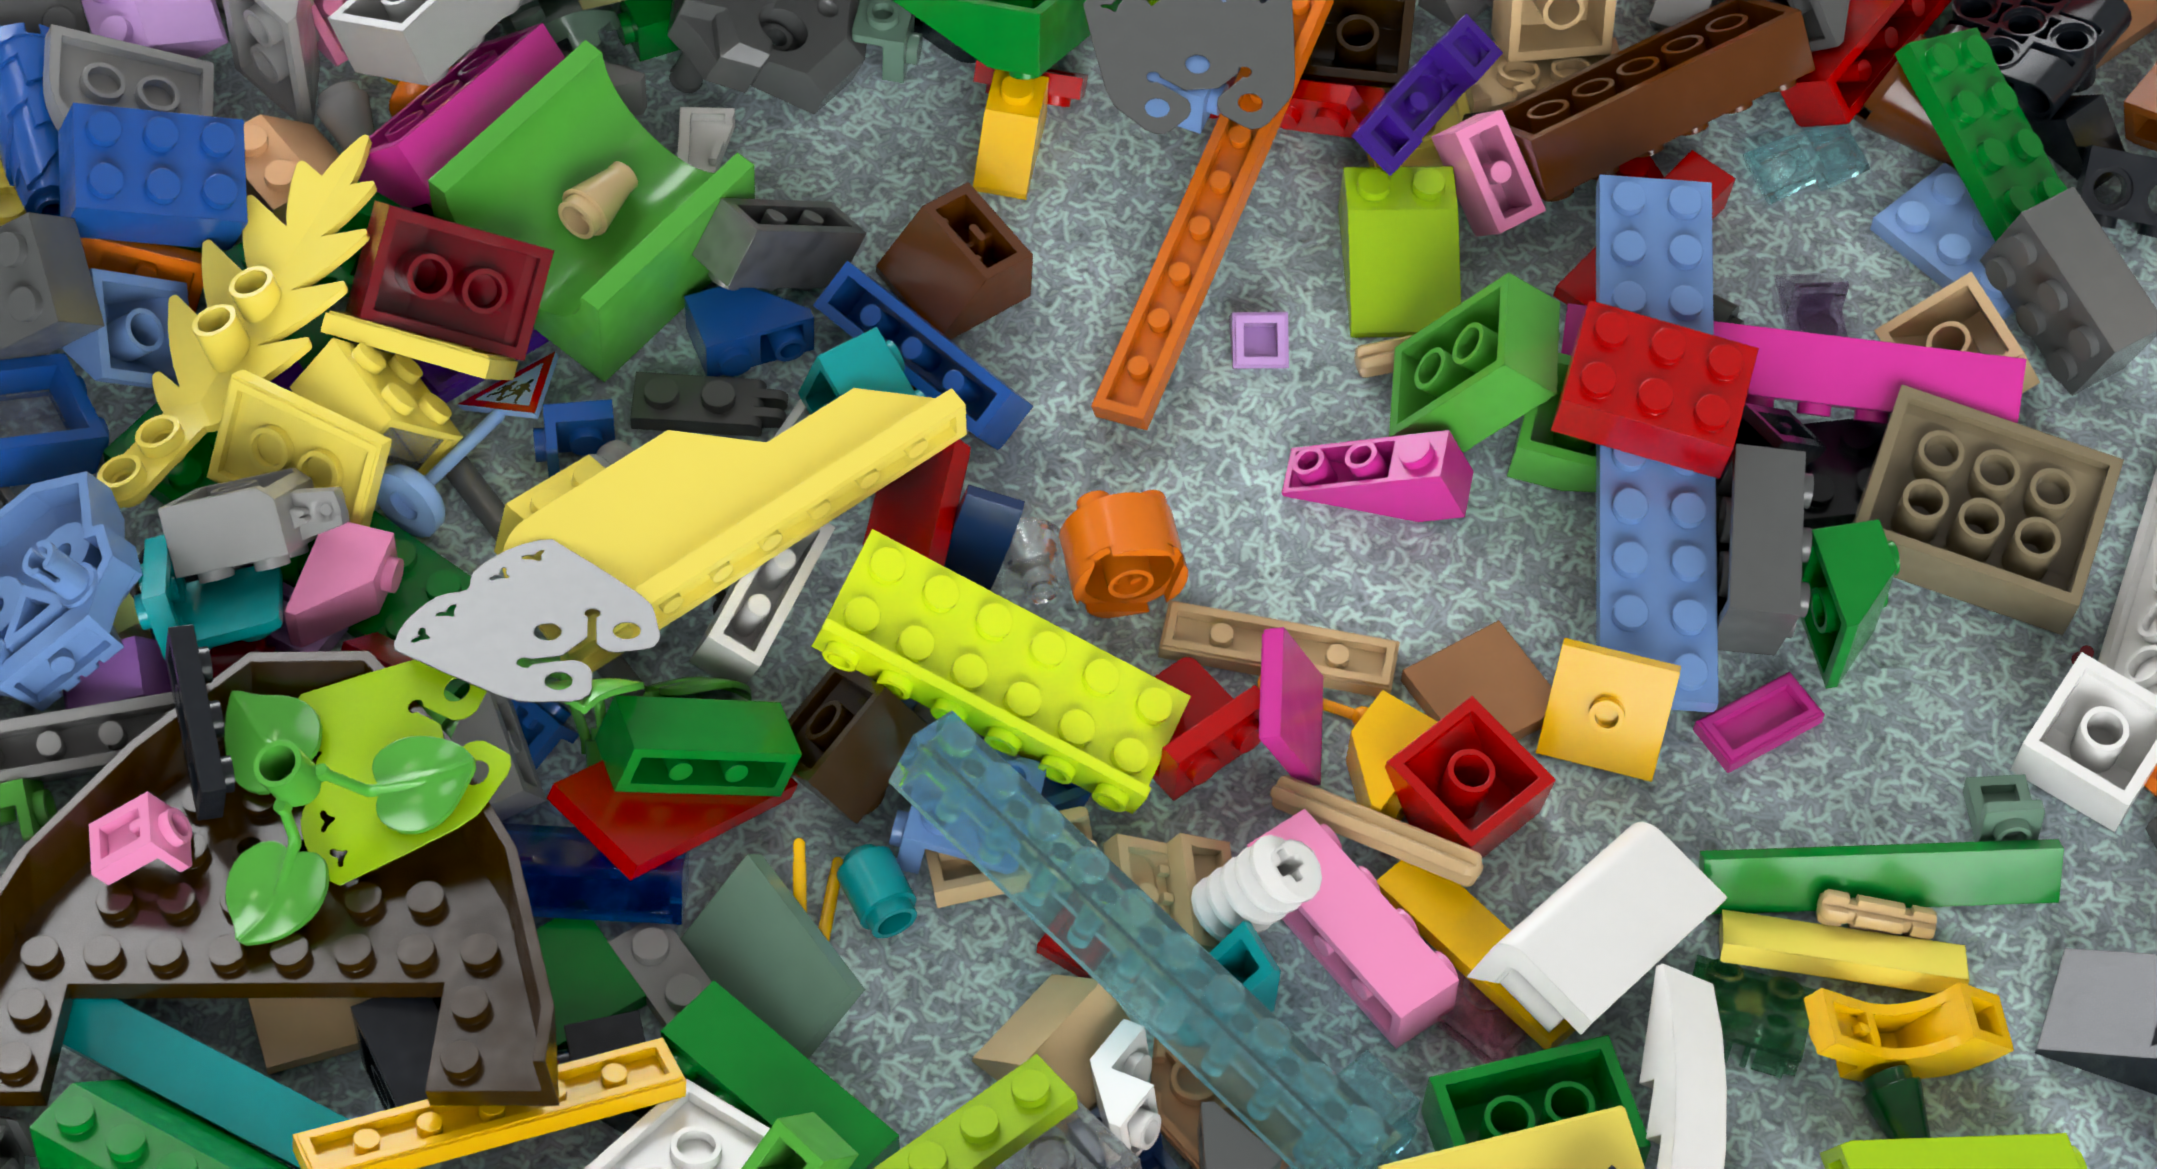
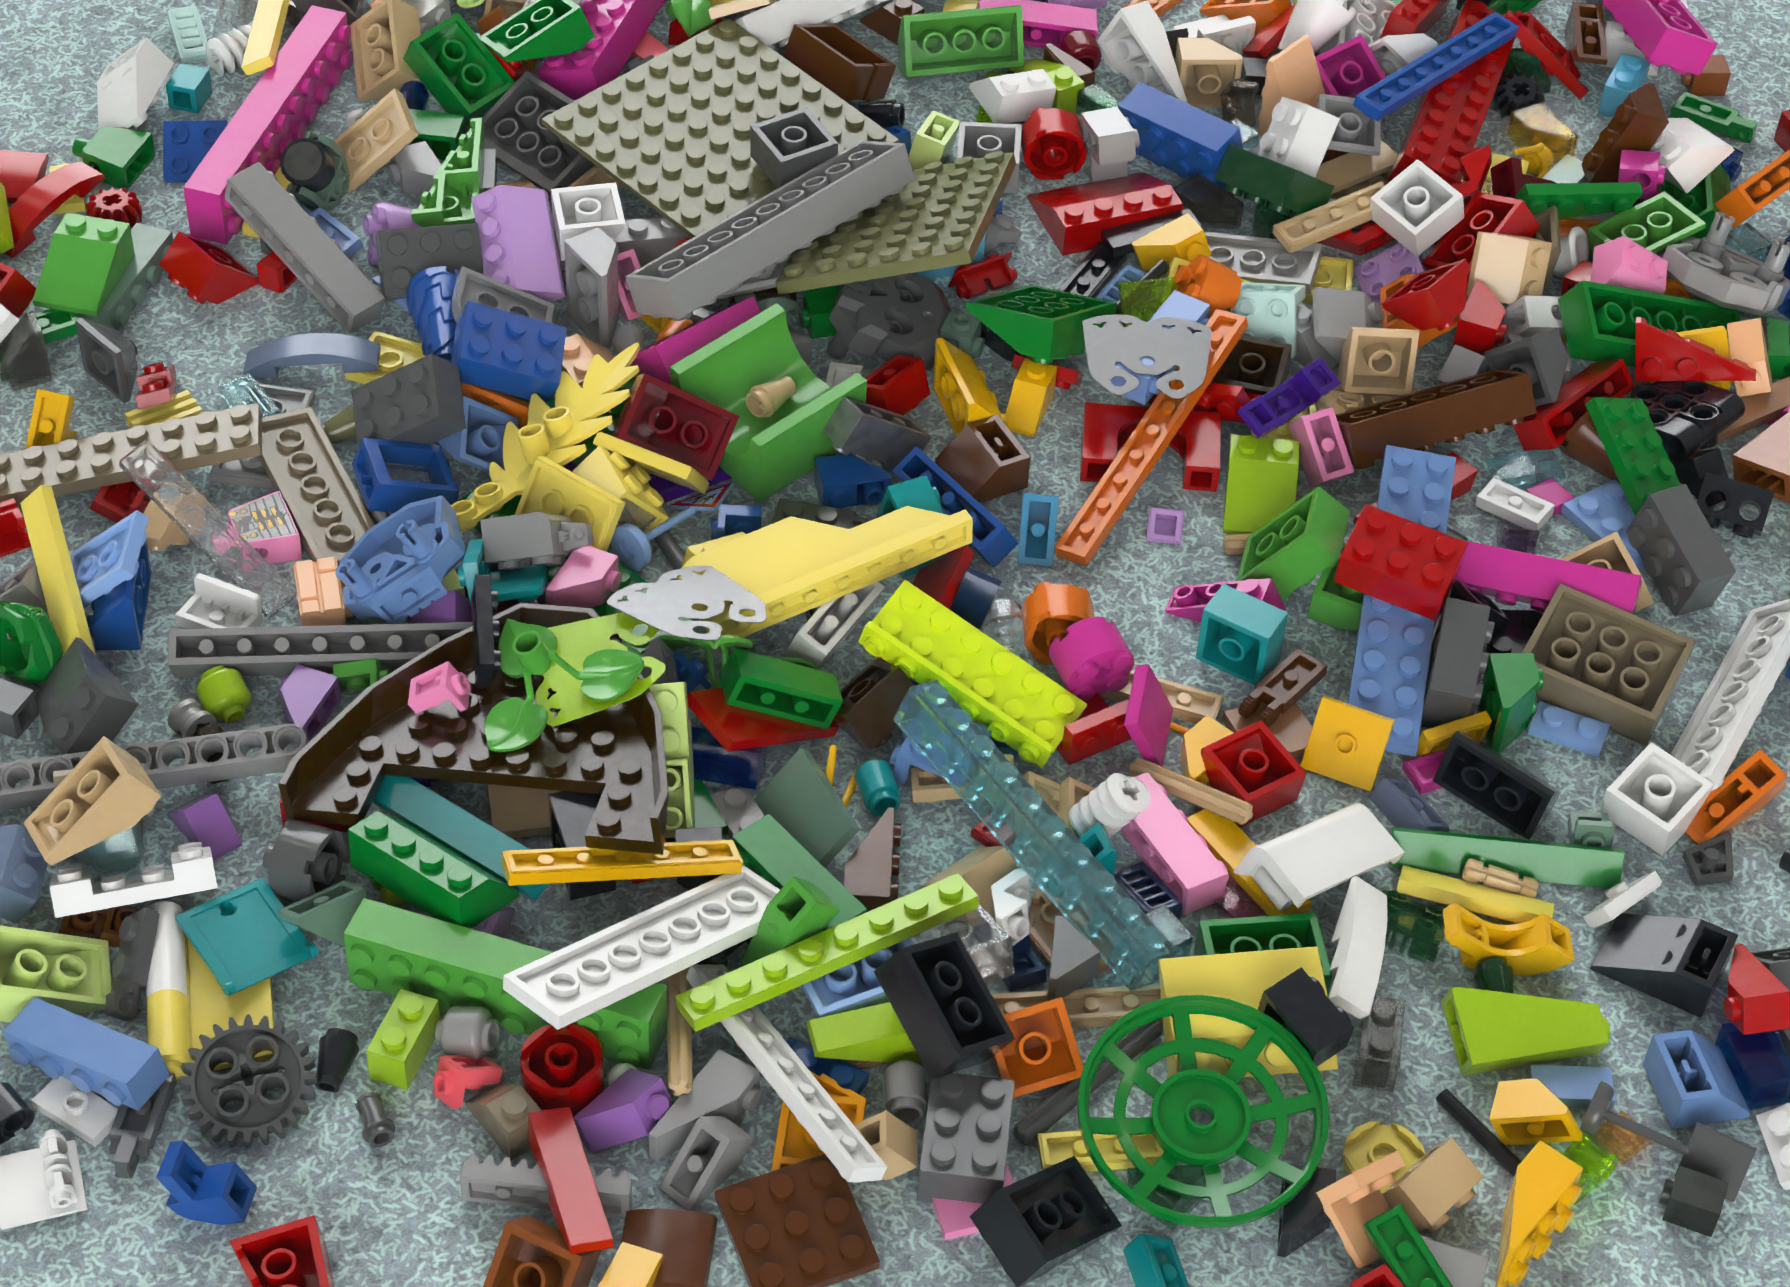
camera: 10 degrees right, 10 degrees down
none -> yellowish green slope [649,682,694,838]
none -> slope [844,807,901,912]
none -> red brick [865,354,930,416]
none -> yellow slope [933,338,1009,436]
none -> dark azure slope [1017,493,1059,566]
none -> dark pink brick [1049,616,1134,702]
none -> red arch [1080,402,1221,492]
none -> dark blue slope [1113,861,1182,933]
none -> teal brick [1196,584,1288,685]
none -> reddish brown hinge [1238,648,1328,728]
none -> sand blue slope [1369,778,1450,832]
none -> yellow tile [1416,711,1492,757]
none -> black slope [1432,731,1561,840]
none -> white plate [1475,478,1554,533]
none -> dark pink tile [1526,478,1575,516]
none -> light blue plate [1528,701,1610,758]
none -> white plate [1583,871,1662,928]

